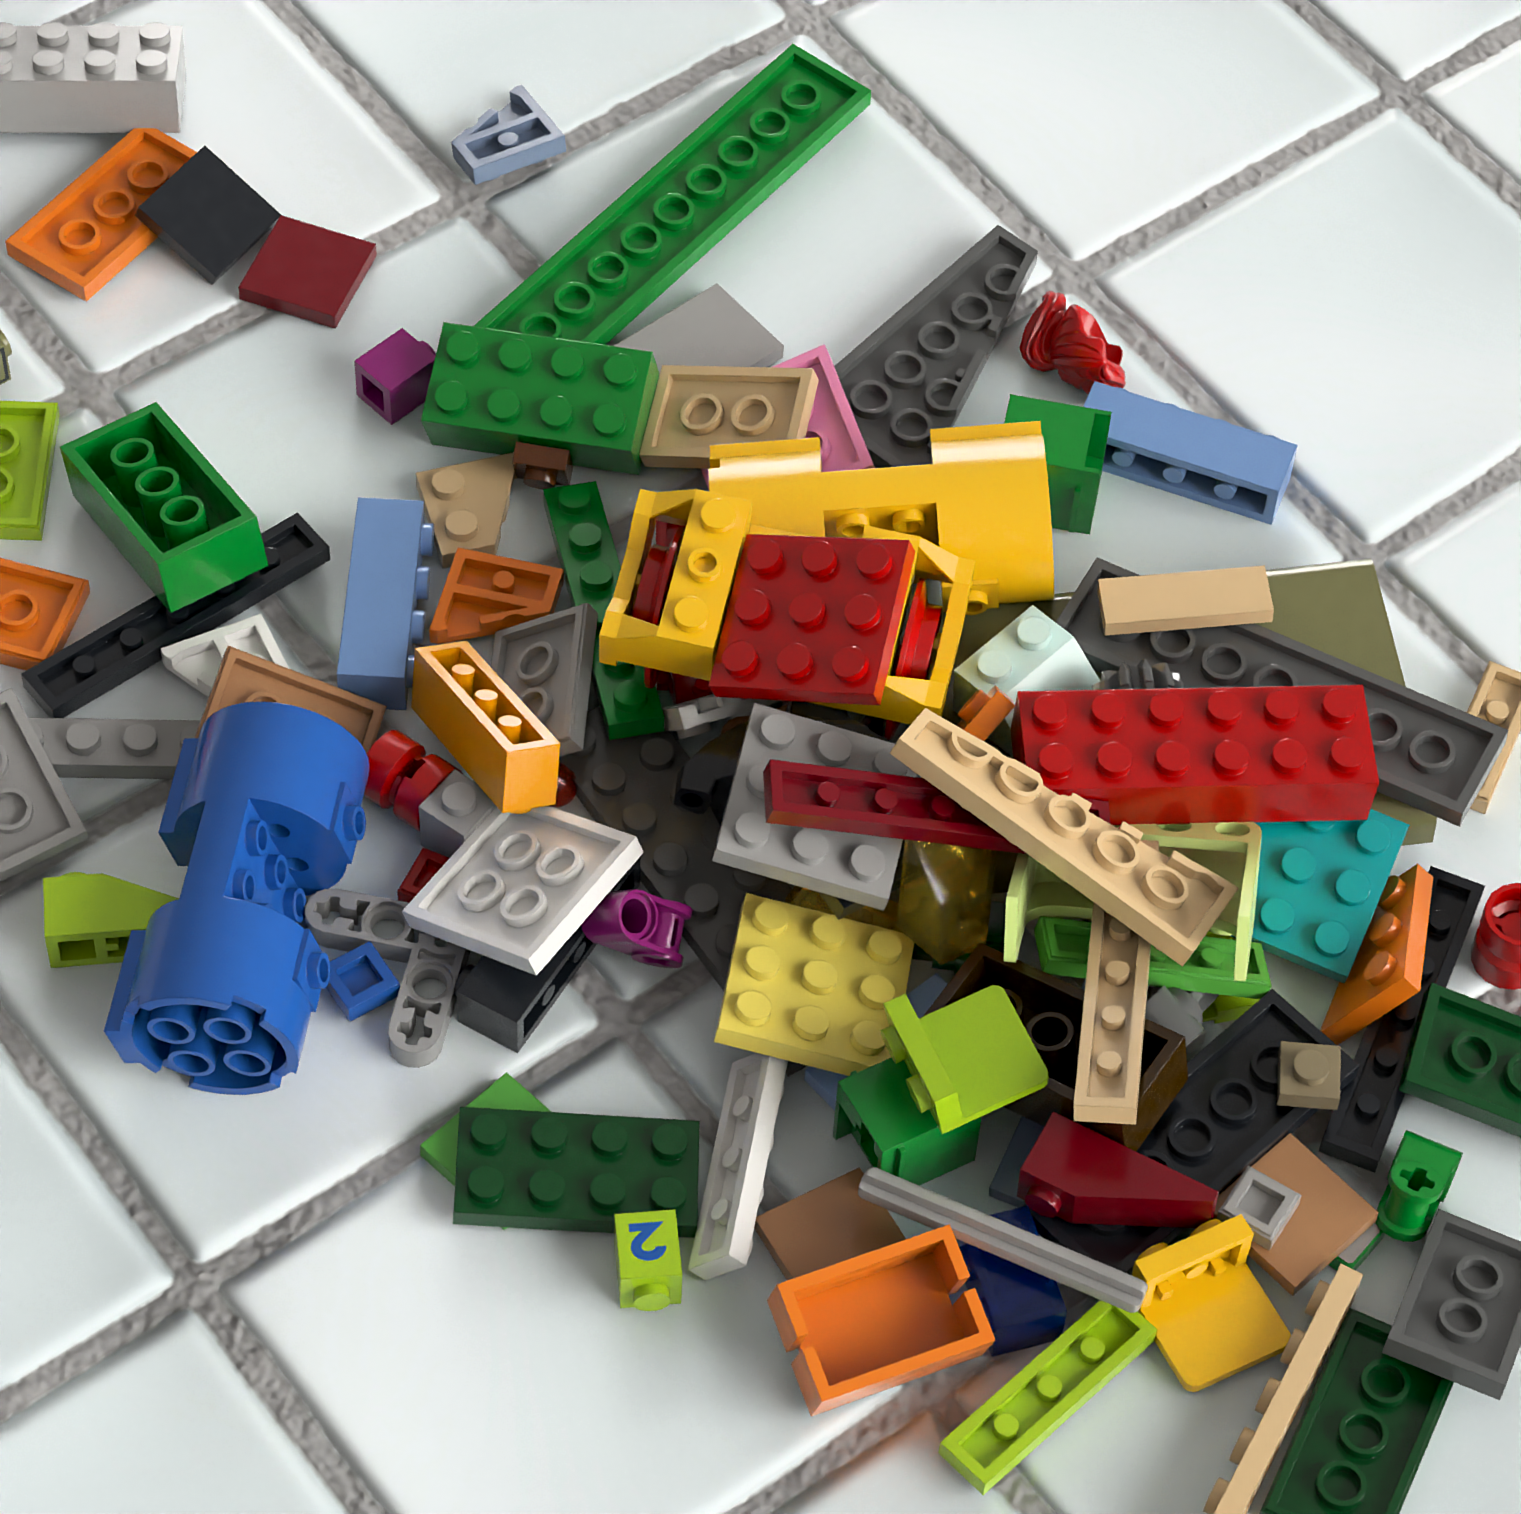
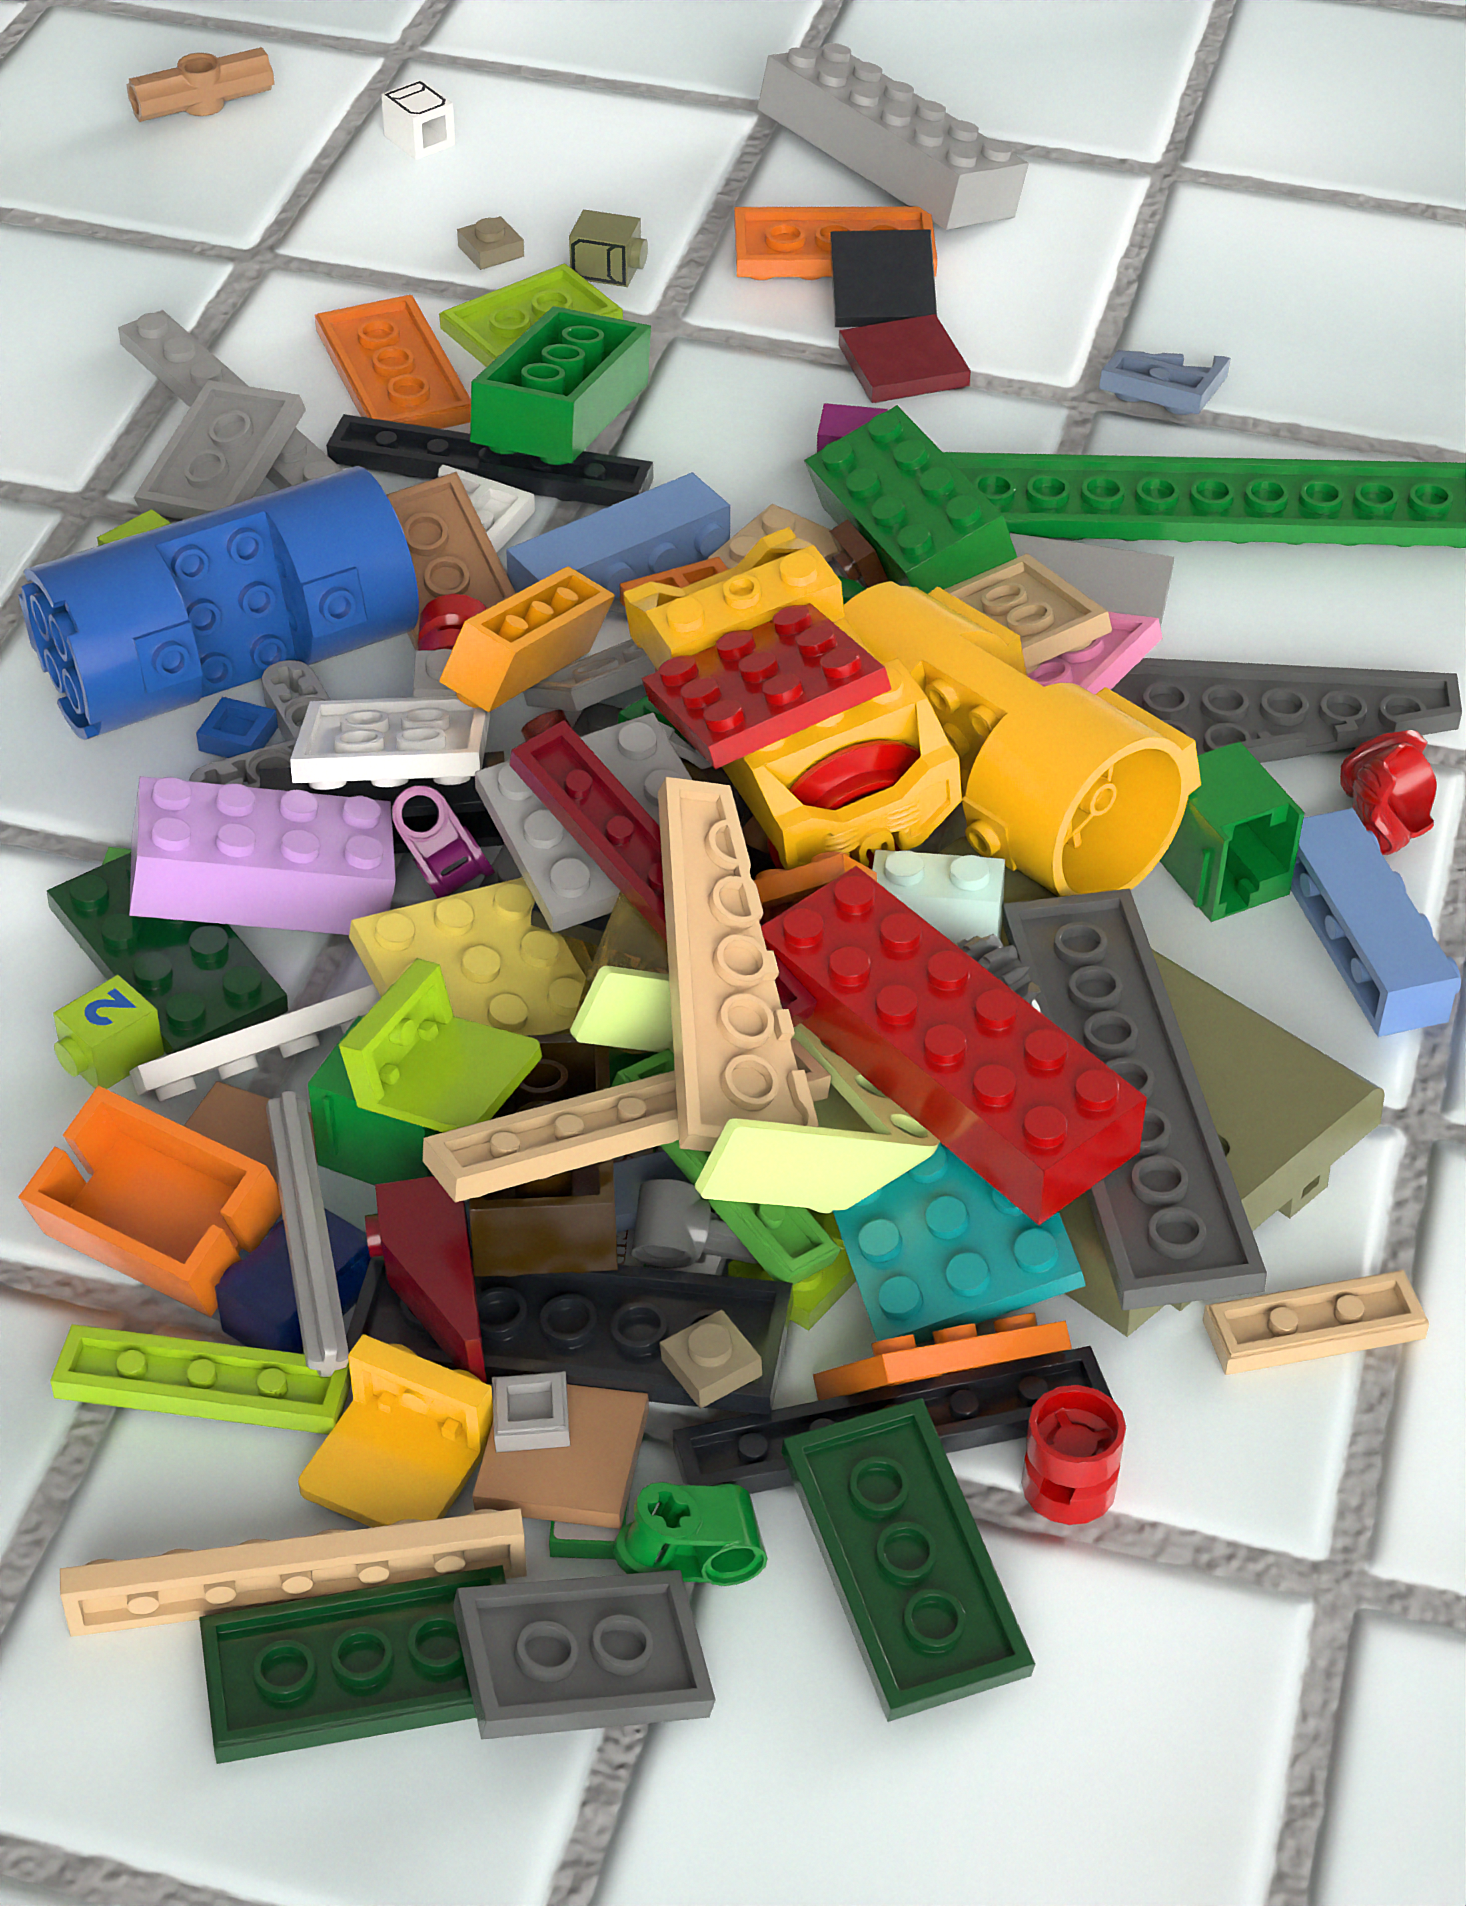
camera: 55 degrees right, 10 degrees down
tan tile [1097,565,1274,636] -> none
none -> lavender brick [129,776,396,935]

